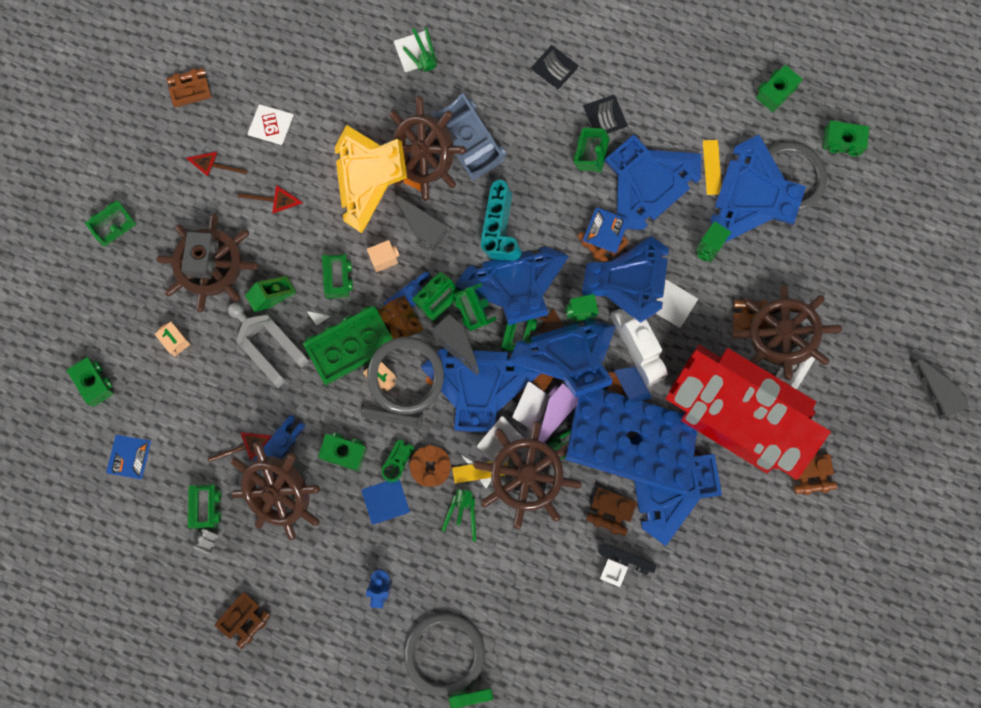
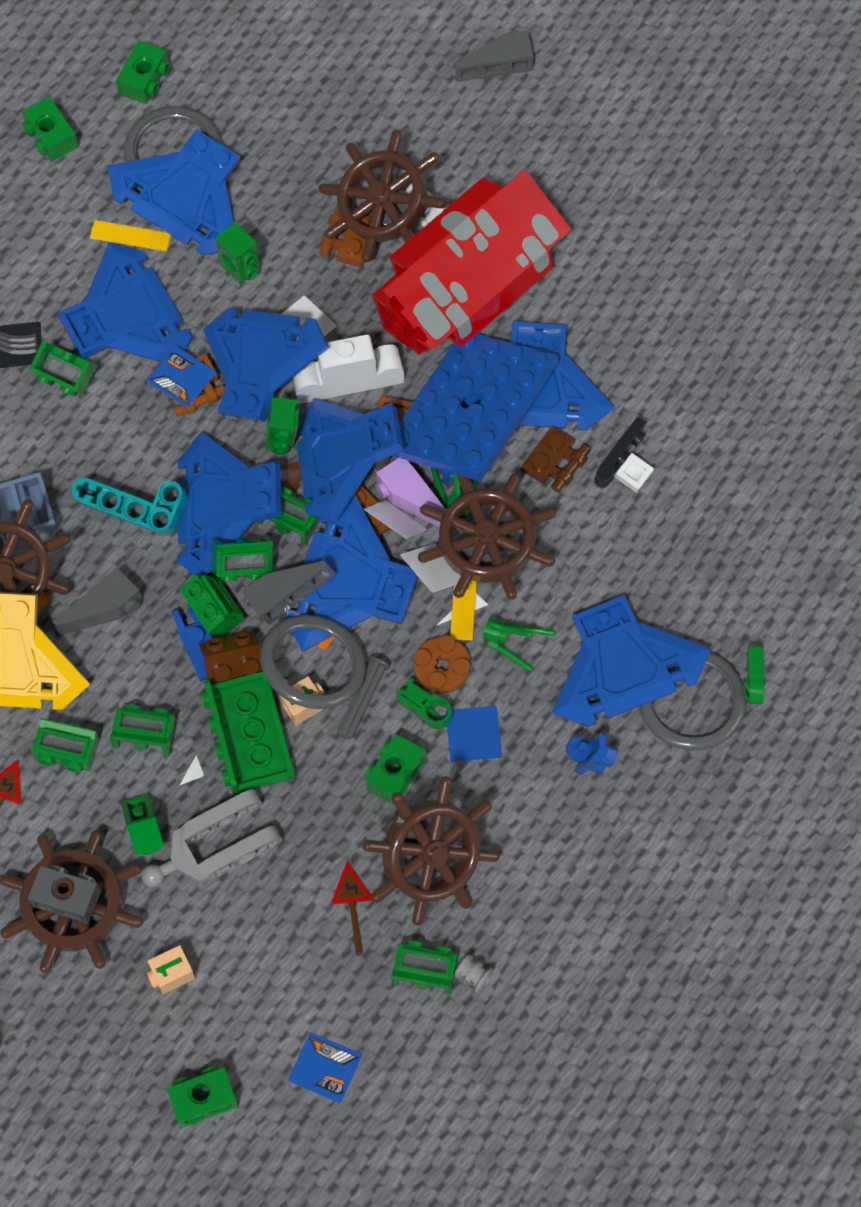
camera: 75 degrees left, 10 degrees down
reddish brown plate [214,592,271,649] -> none
blue hinge [254,415,305,460] -> none
light nougat brick [367,240,399,272] -> none
blue sticker [614,367,652,402] -> none
dark orange plate [791,454,837,495] -> none
none -> green window [31,718,100,773]
none -> blue plate [552,595,711,727]

